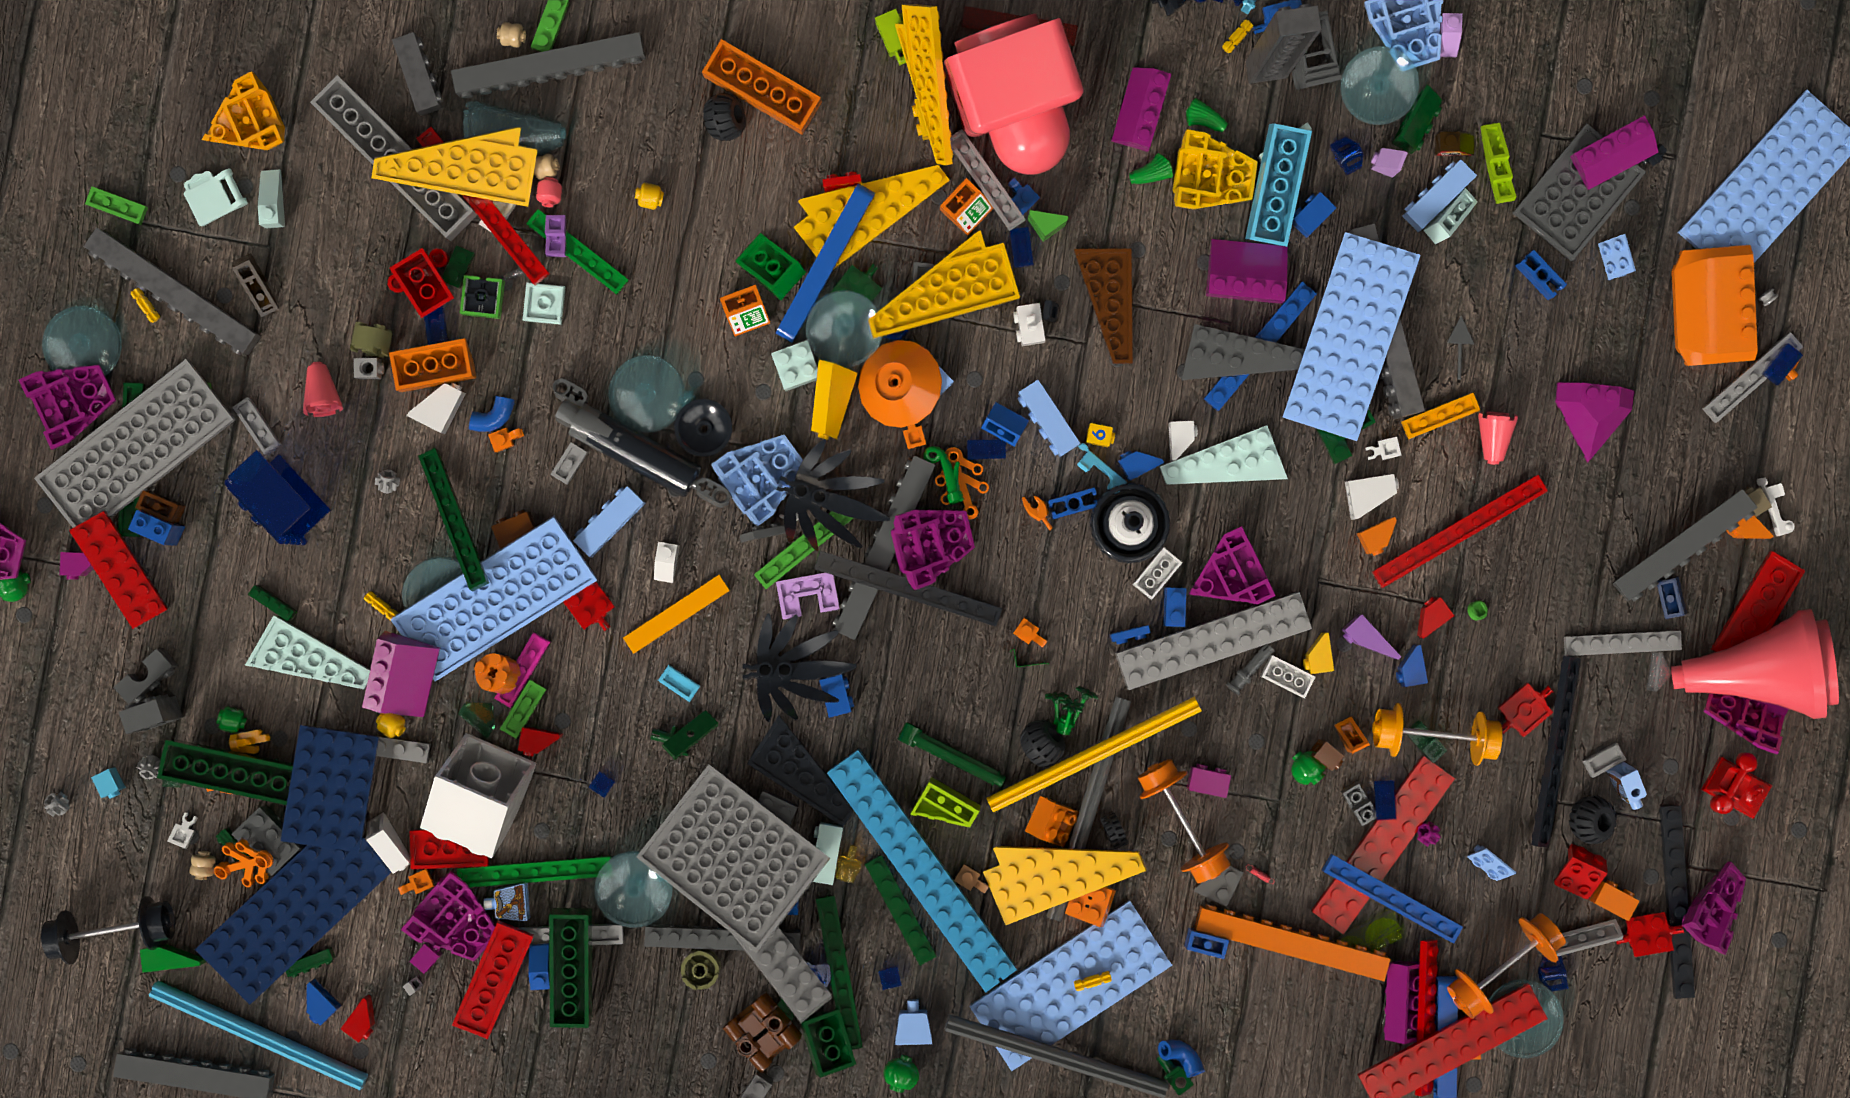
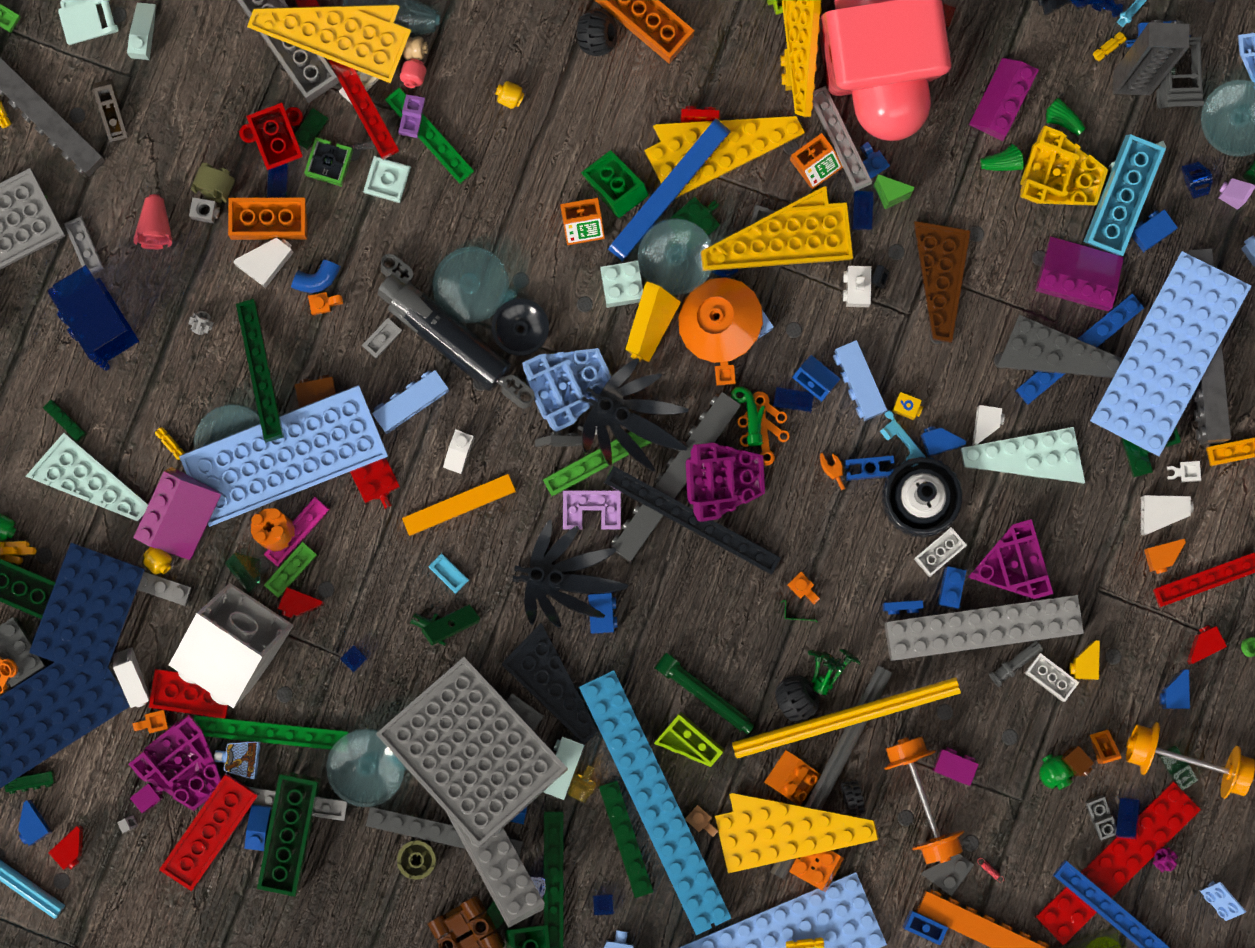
camera: 10 degrees right, 5 degrees down
medium lavender slope [1342,614,1401,660] -> none

